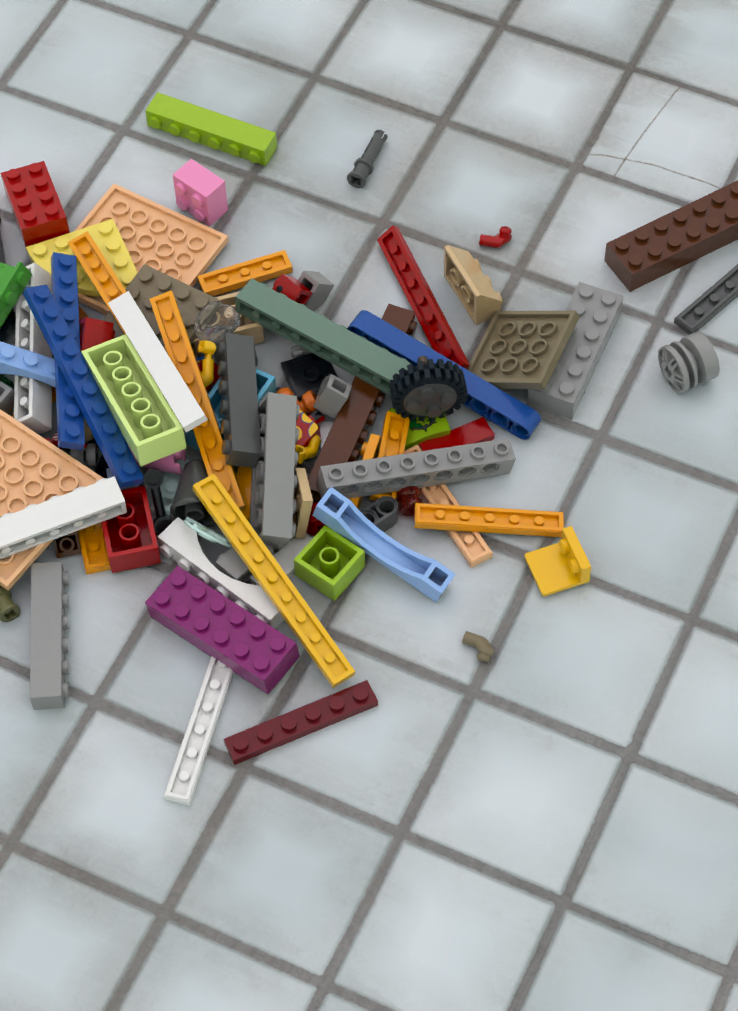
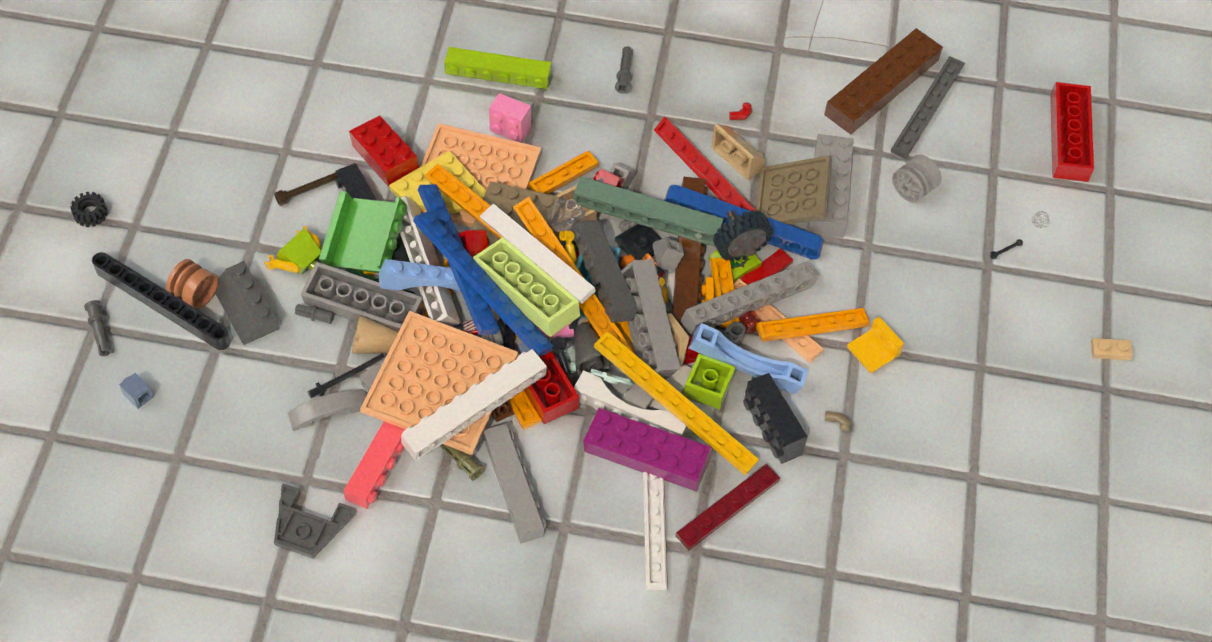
camera: 20 degrees left, 0 degrees up
none -> black brick [743,373,808,464]

